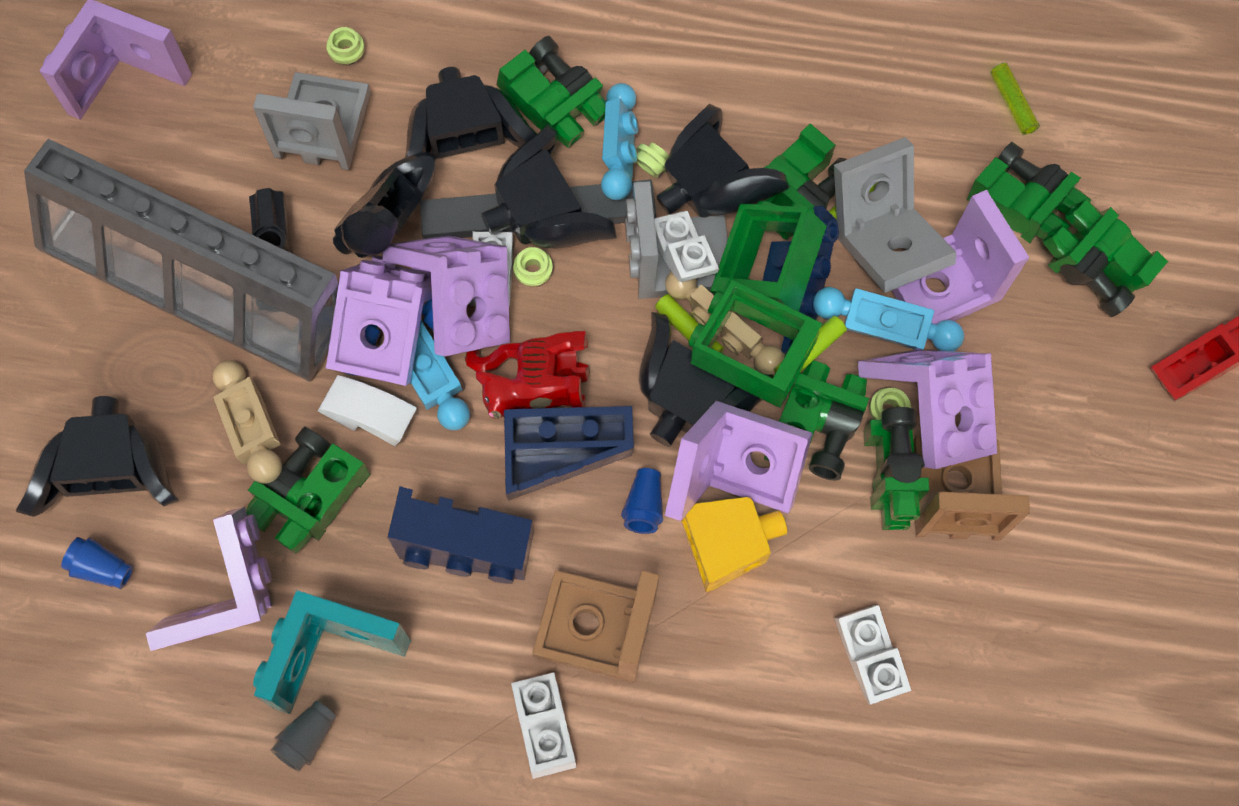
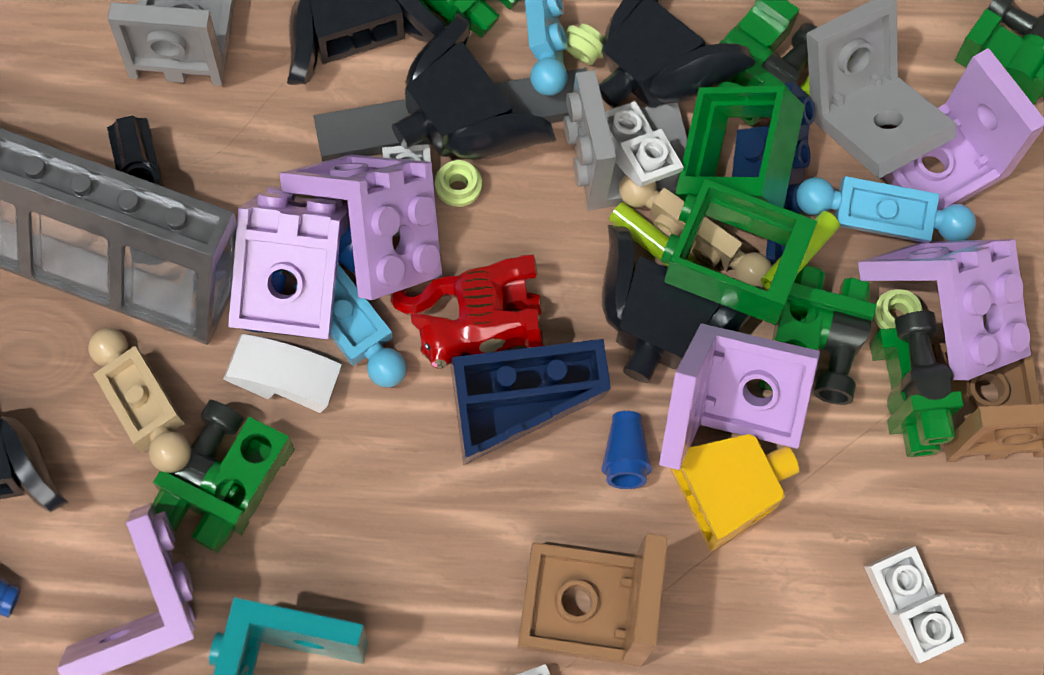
camera: 10 degrees left, 0 degrees up
black torso [333,152,437,258] -> none
dark blue wedge [388,486,534,584] -> none

